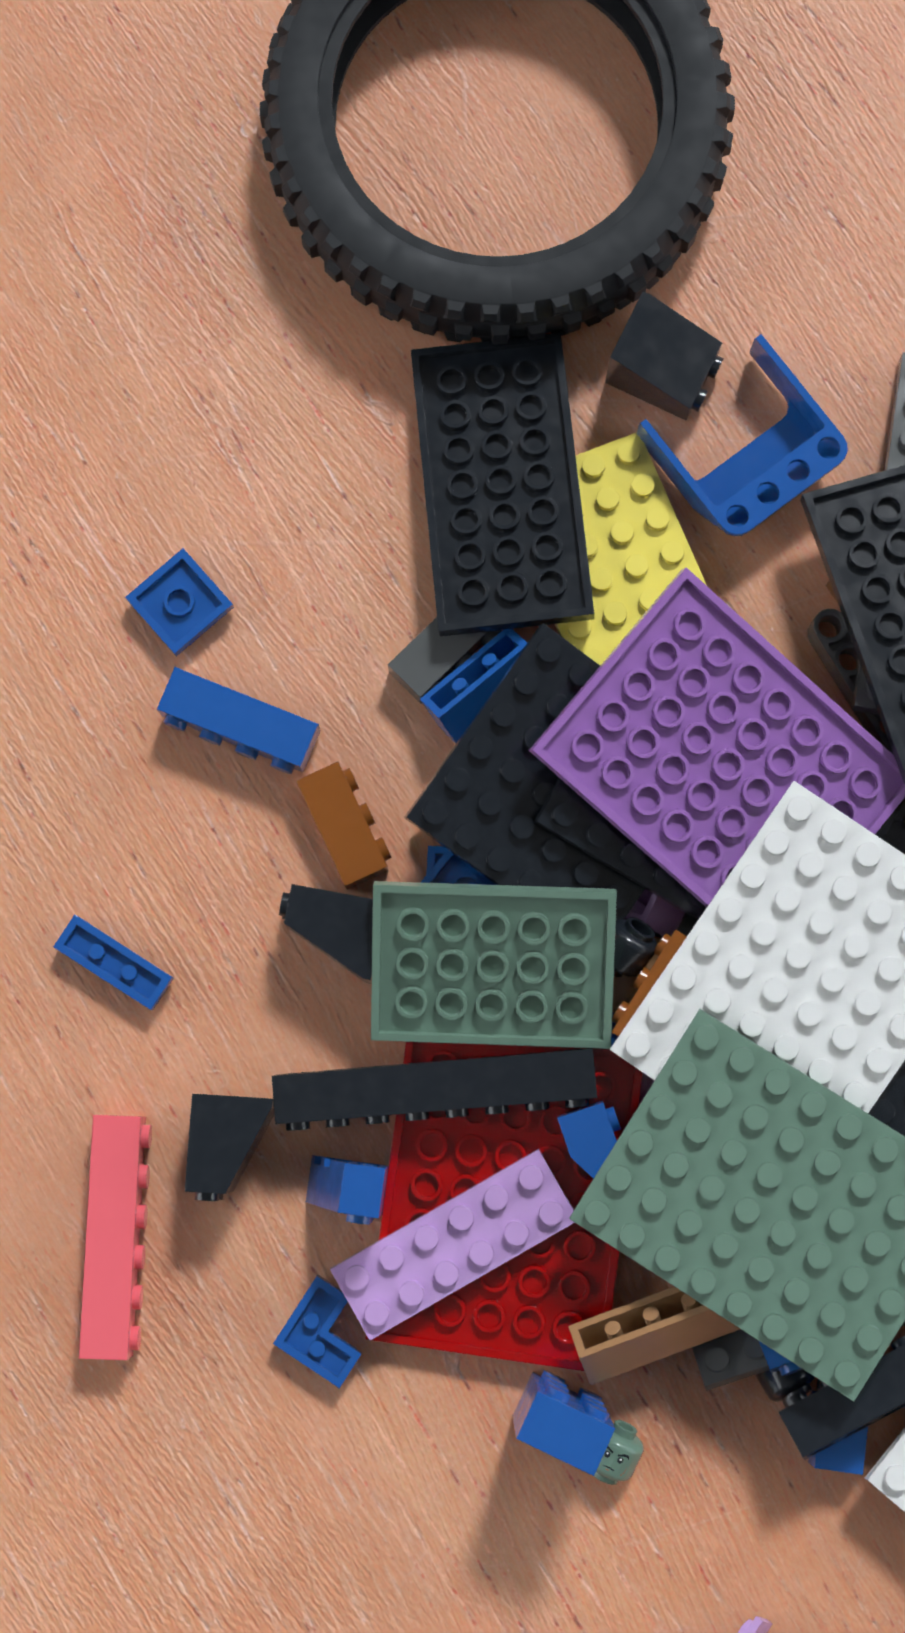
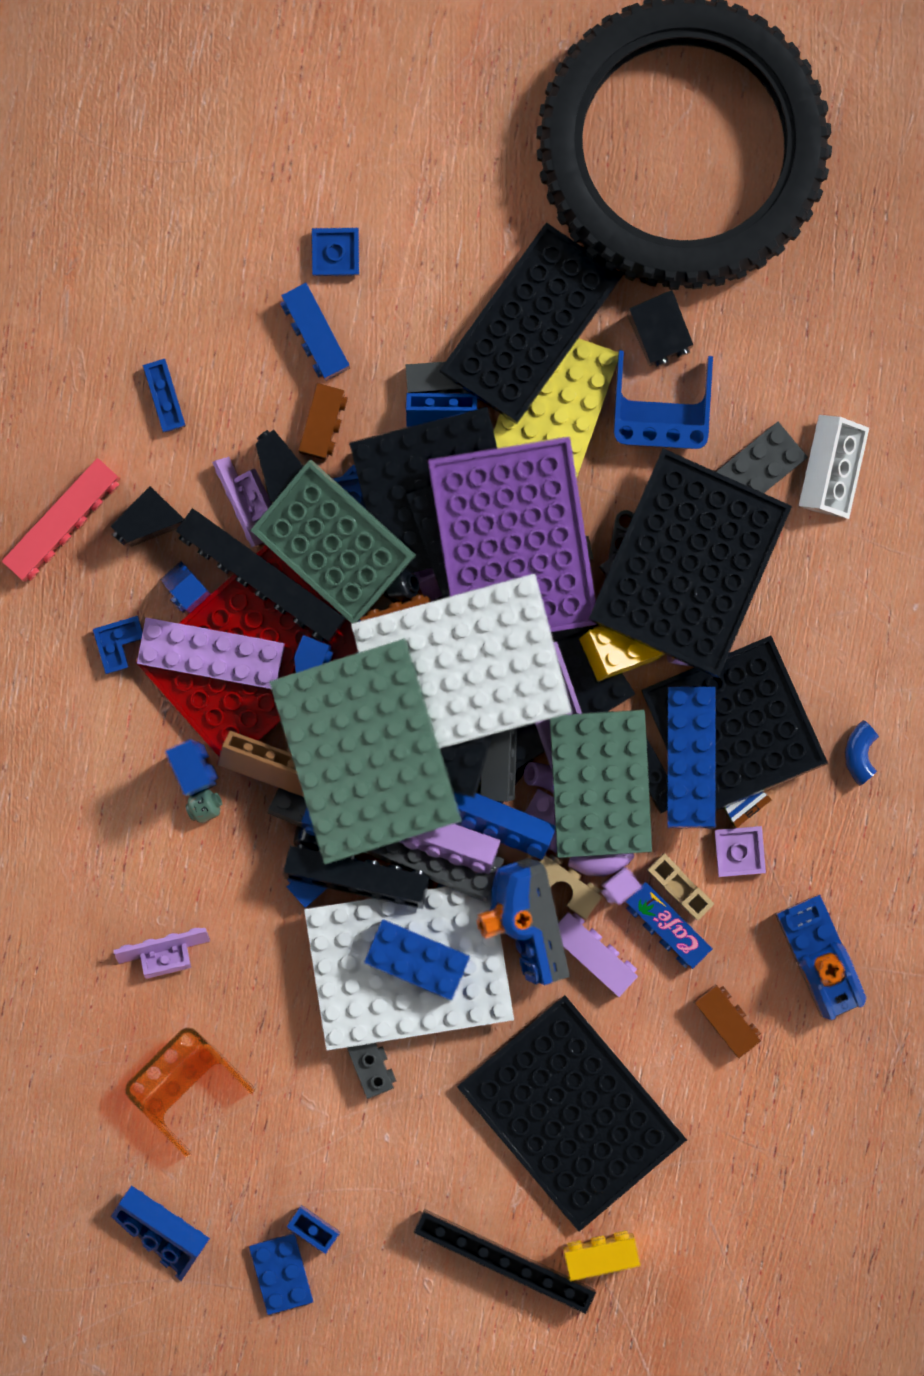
camera: 40 degrees right, 5 degrees up
none -> lavender bracket [212,457,272,547]

